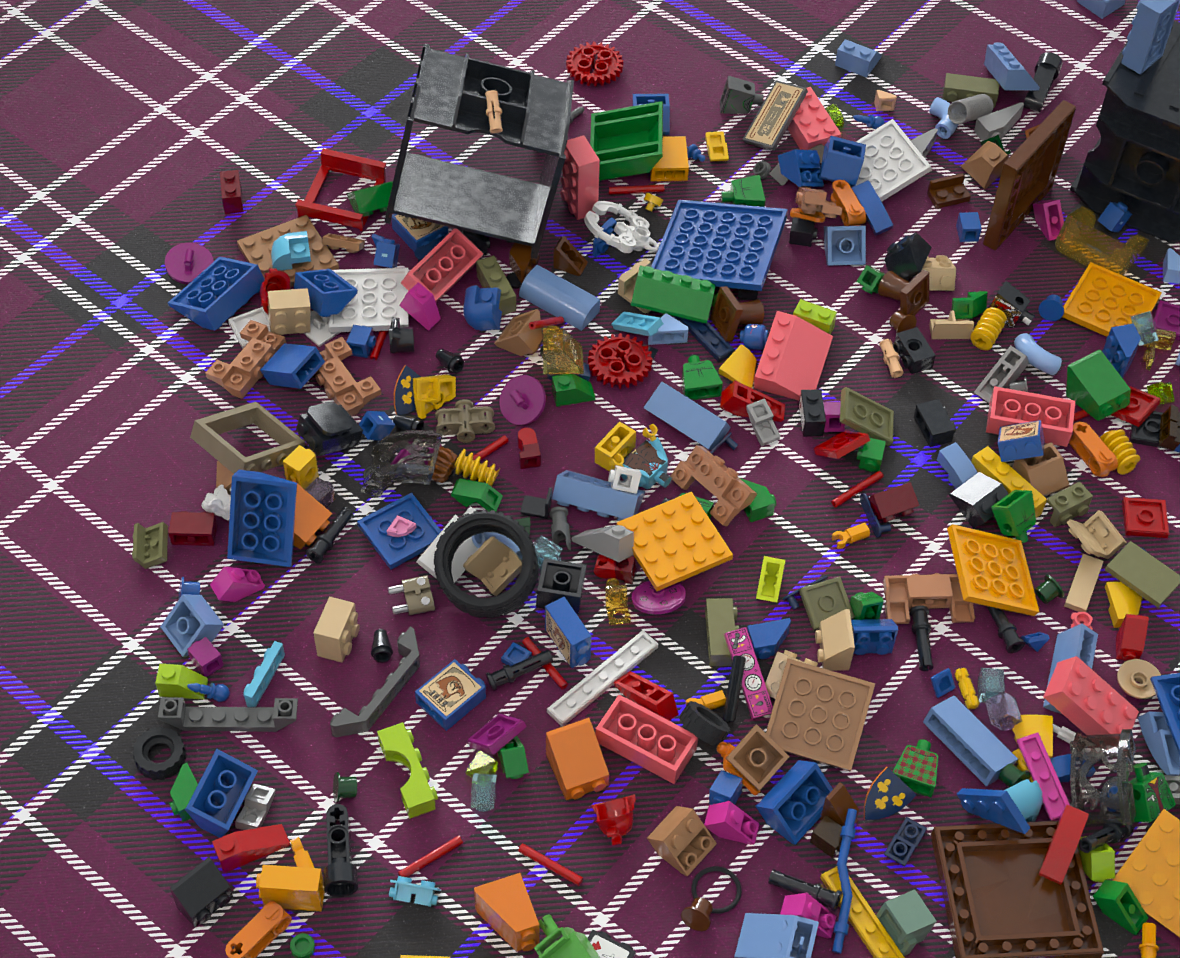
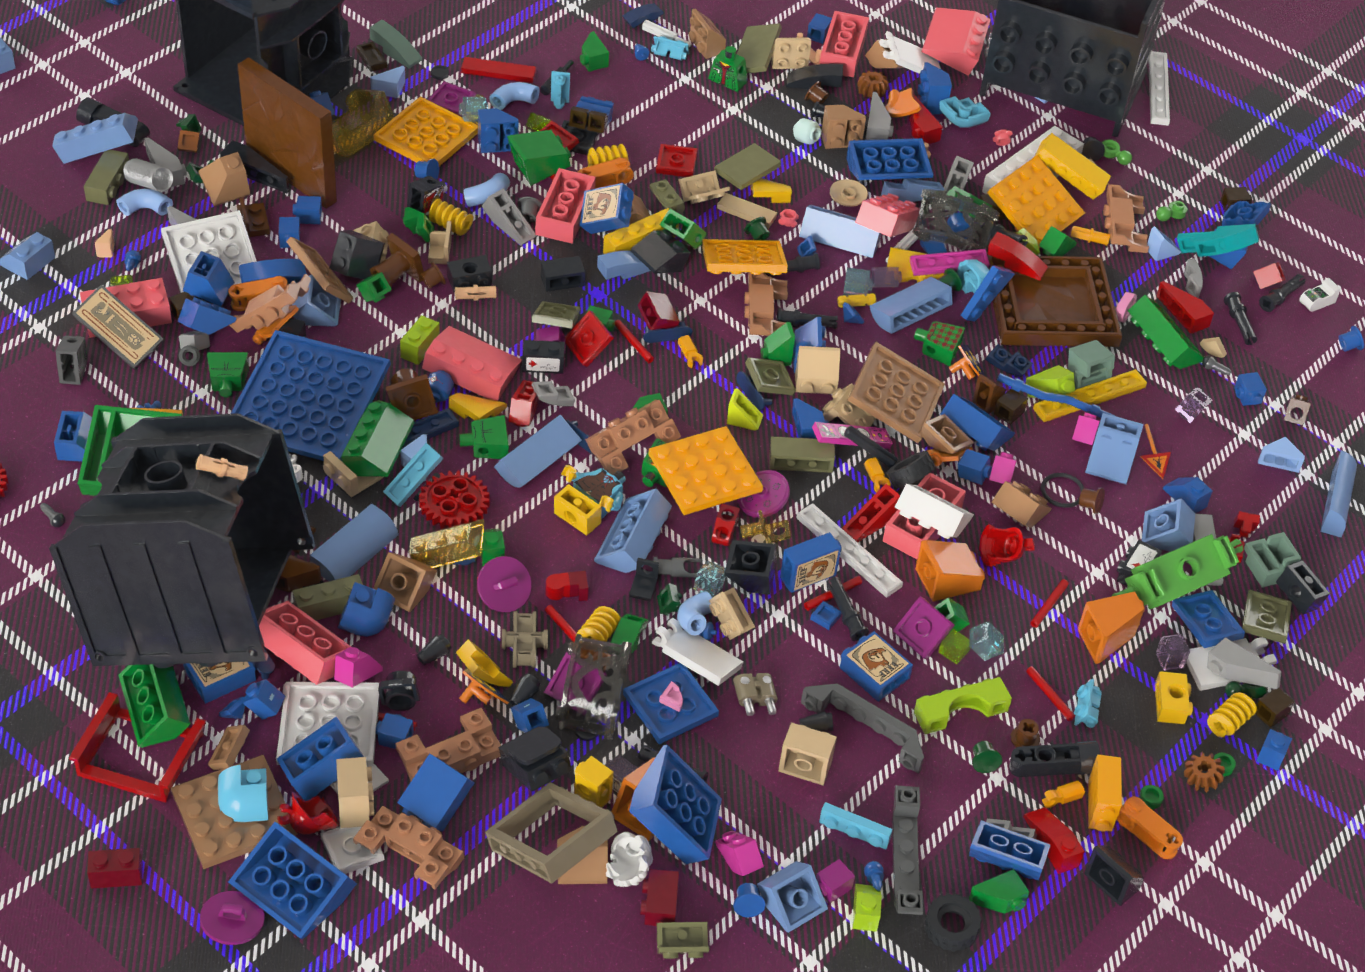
camera: 90 degrees left, 5 degrees down
black tyre [434,510,538,618] -> none
red piece [529,316,564,330] -> none
light grey slope [572,525,634,562] -> none
white brick [608,465,641,494] -> none
yellow slope [705,131,729,162] -> none
black pin [768,869,842,912] -> none
red slope [1116,614,1149,661] -> none
none -> blue brick [279,217,301,248]
none -> medium nougat tile [286,237,354,303]
none -> white slope [895,484,974,539]
none -> reddish brown piece [1010,719,1040,747]
none -> lime slope [1026,365,1075,398]

